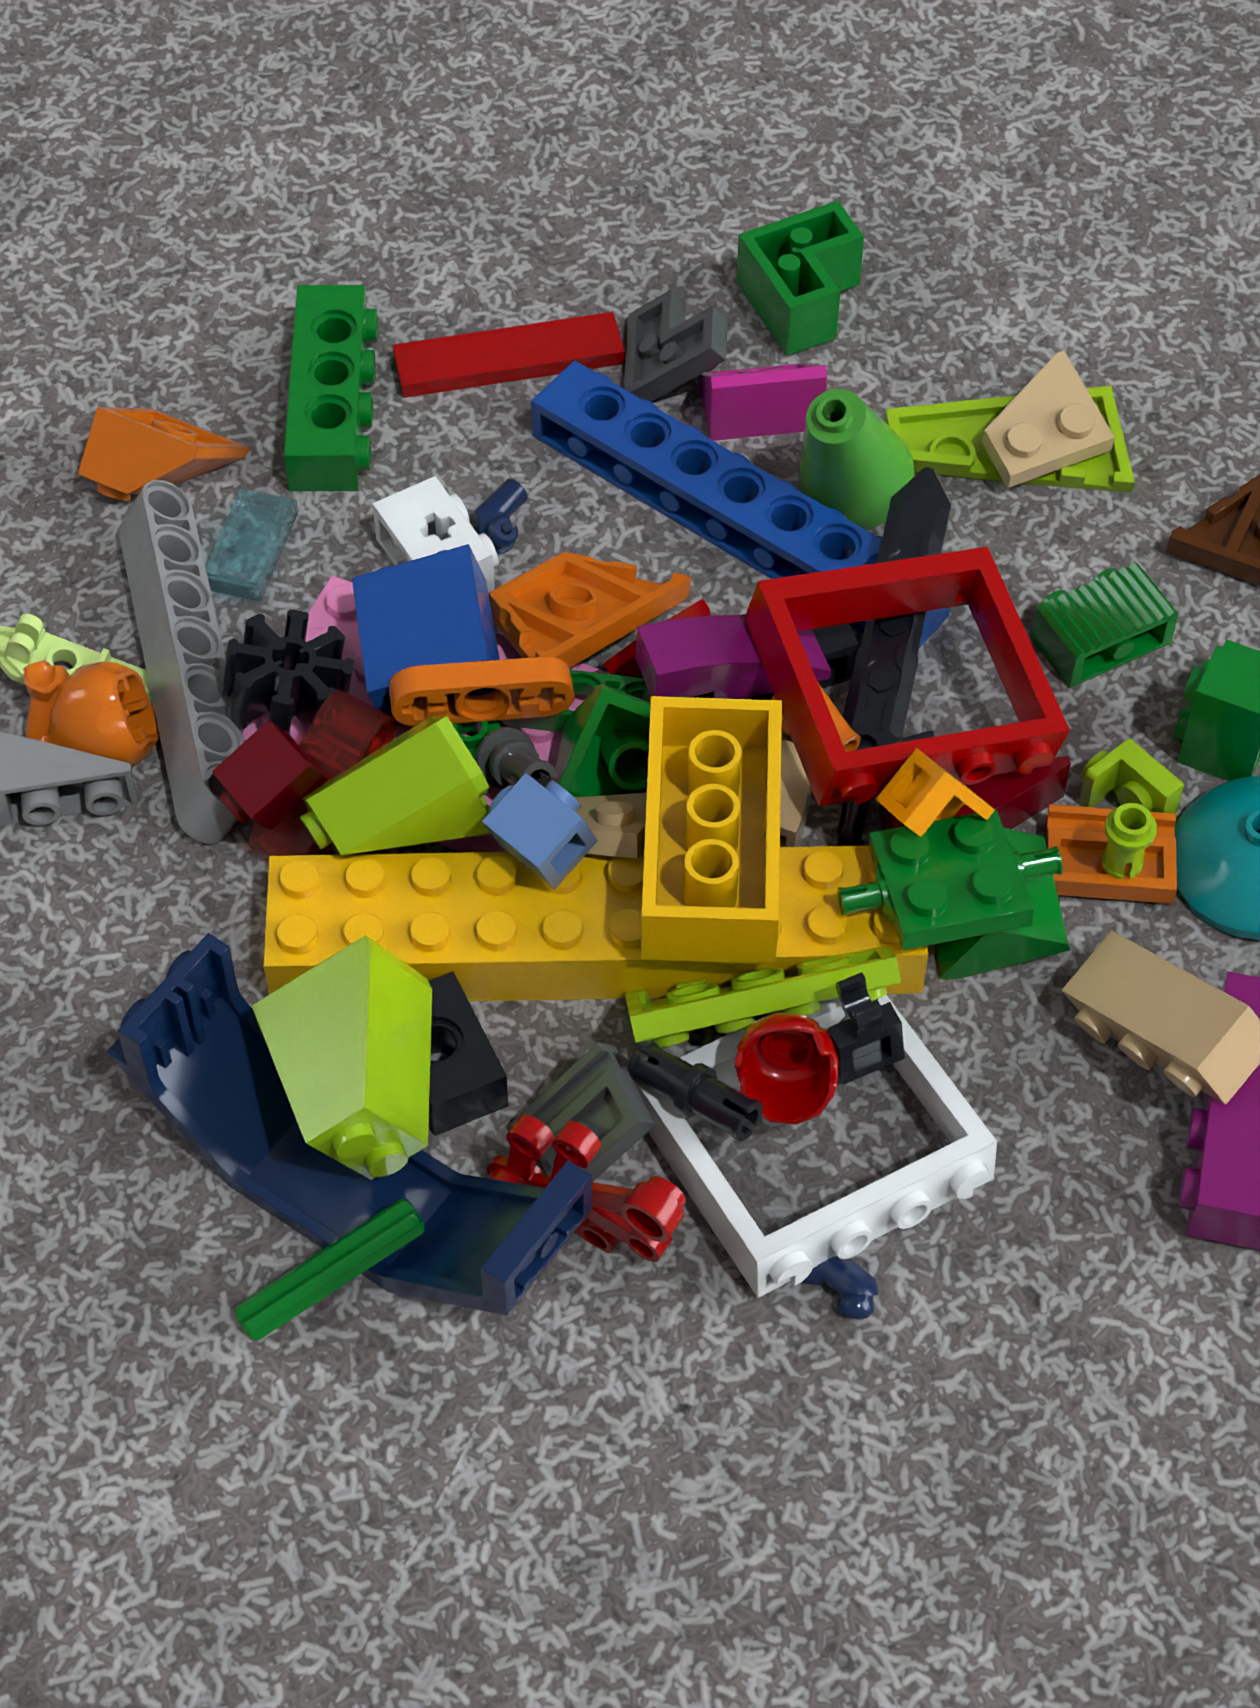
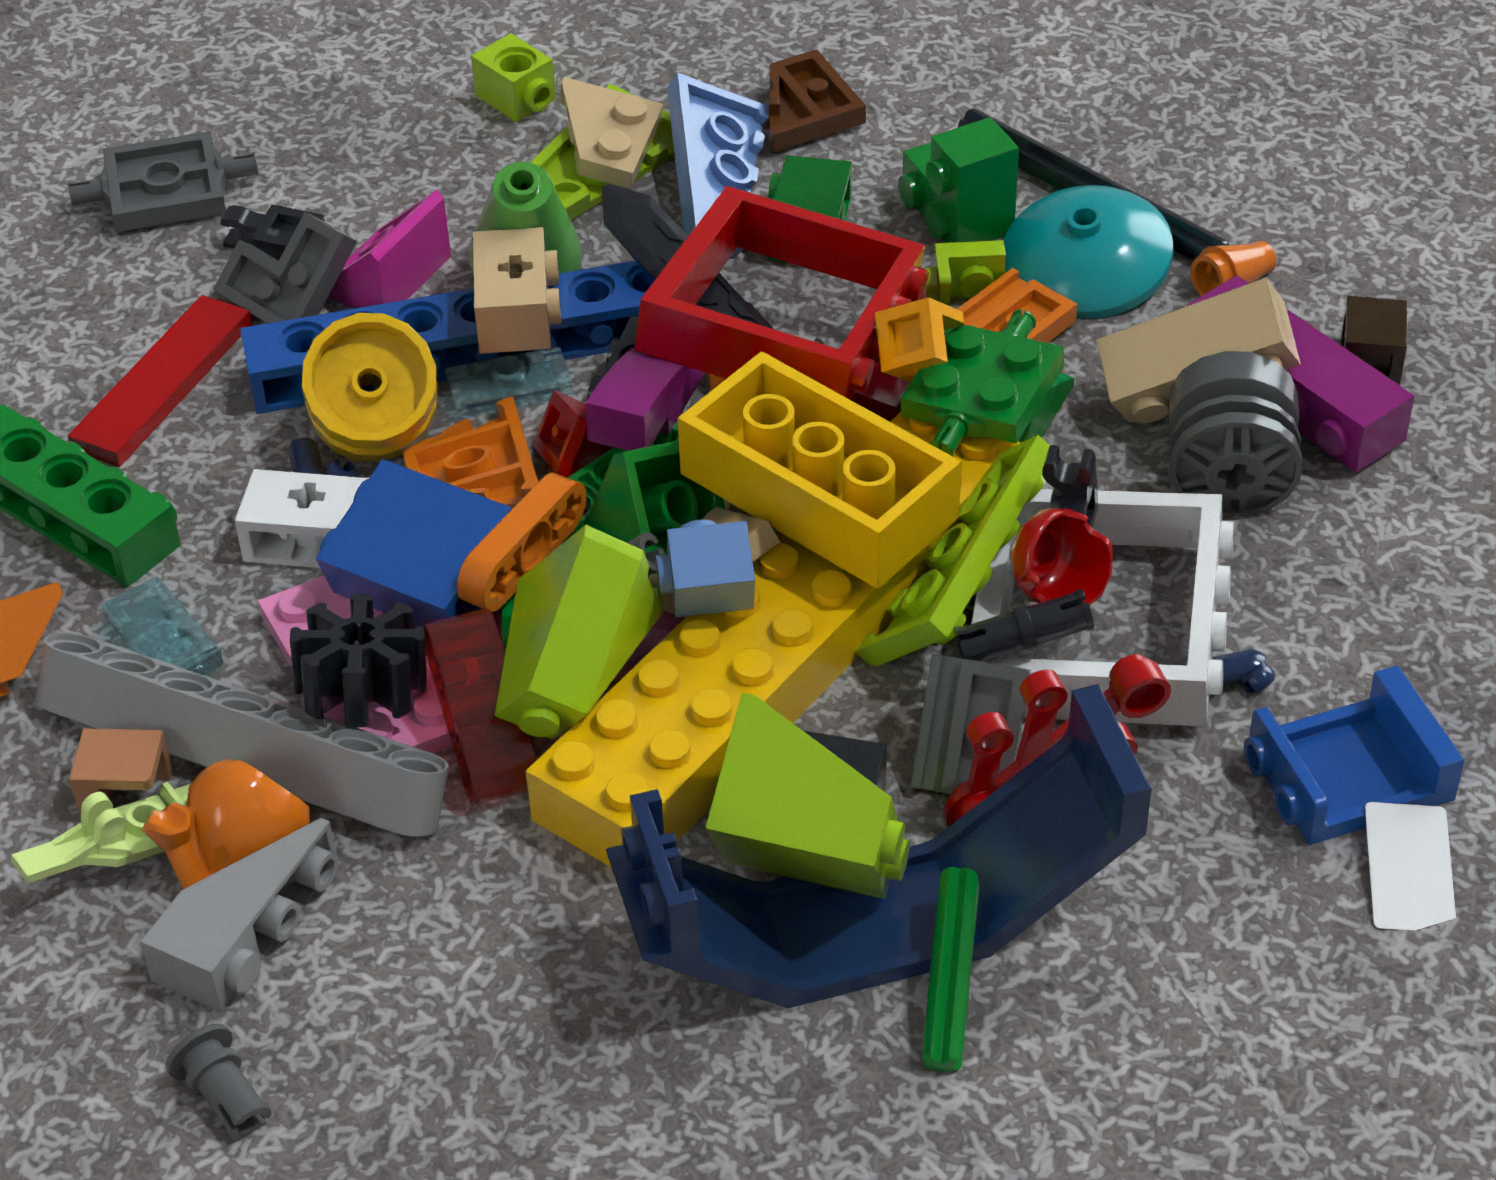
camera: 50 degrees left, 10 degrees down
dark red brick [212,720,328,830] -> none
green brick [736,200,864,356] -> none
lime pin [1102,803,1157,879] -> none
none -> dark grey plate [68,131,259,232]
none -> nougat panel [69,728,173,819]
none -> black plate [220,204,325,261]
none -> yellow wheel [302,313,437,462]
none -> clear light blue plate [445,347,573,420]
none -> lime brick [471,33,556,122]
none -> tan brick [473,227,561,354]
none -> medium blue wing [667,73,770,258]
none -> dark grey wheel [1168,351,1302,514]
none -> blue panel [1244,665,1465,845]
none -> white sticker [1365,802,1456,931]

